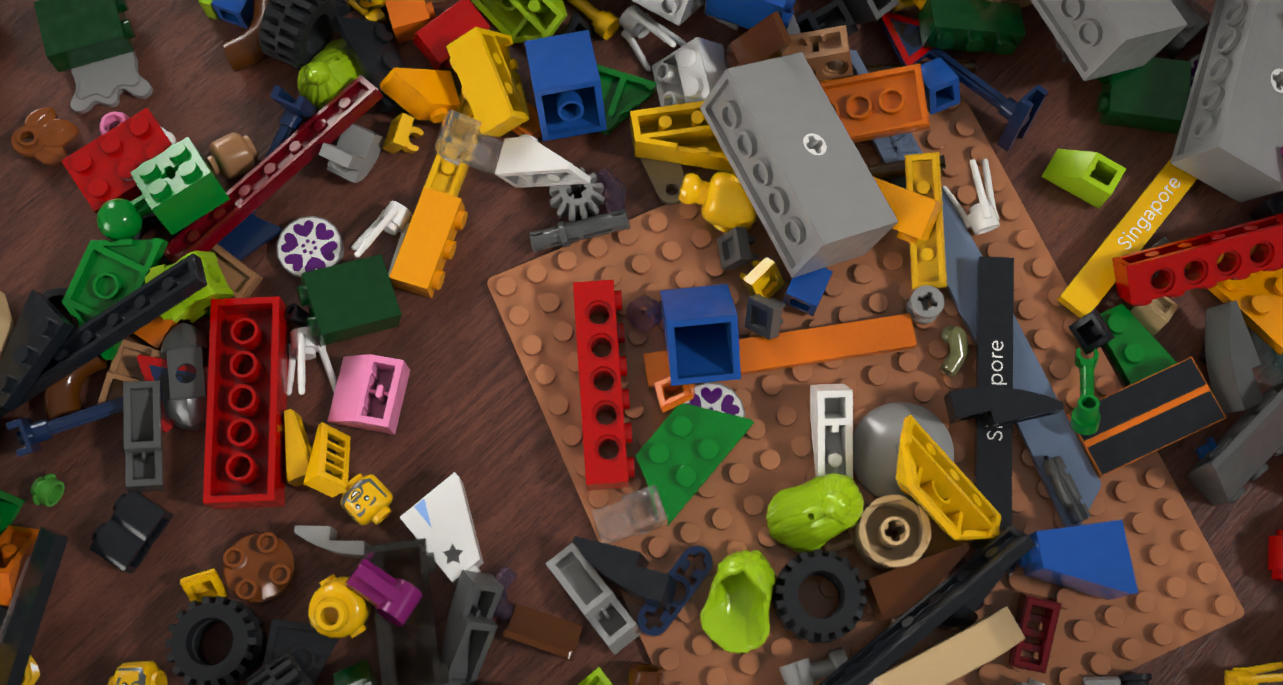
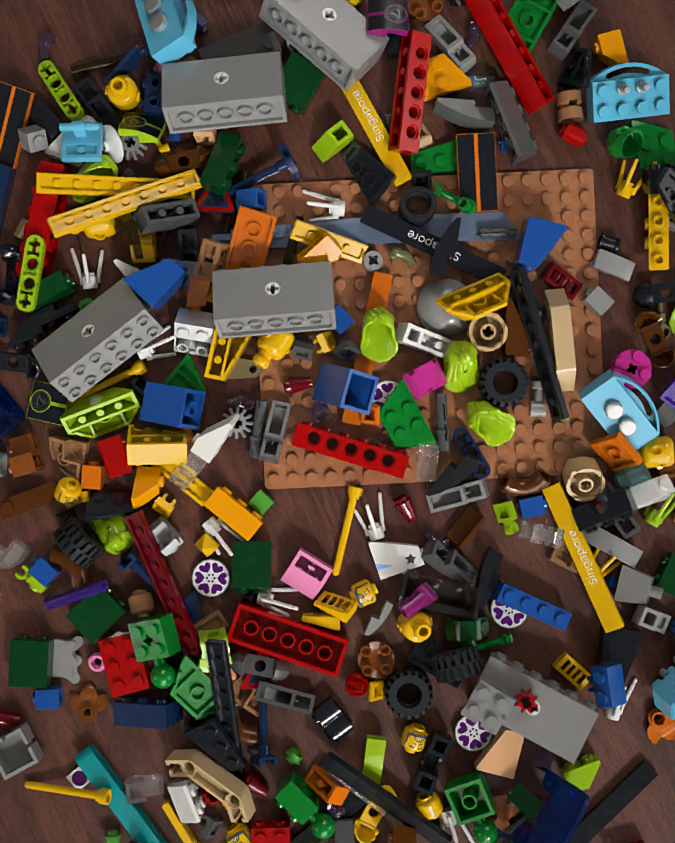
camera: 65 degrees left, 15 degrees up
none -> blue brick [32,685,64,710]
none -> dark purple piece [43,580,108,611]
none -> dark green brick [65,582,129,644]
none -> dark blue wedge [113,695,183,729]
none -> yellow slope [194,532,220,558]
none -> bright green slope [248,489,275,515]
none -> dark grey slope [259,400,292,464]
none -> dark red cone [283,376,312,395]
none -> yellow piece [332,485,363,576]
none -> black wing [342,141,397,206]
none -> red gear [344,673,369,698]
none -> white plant [354,492,386,541]
none -> lime hair [360,305,399,363]
none -> lime slope [362,734,386,785]
none -> dark red cone [393,493,418,523]
none -> black tyre [399,186,436,226]
none -> dark pink brick [402,358,447,399]
none -> dark grey pin [434,393,451,452]

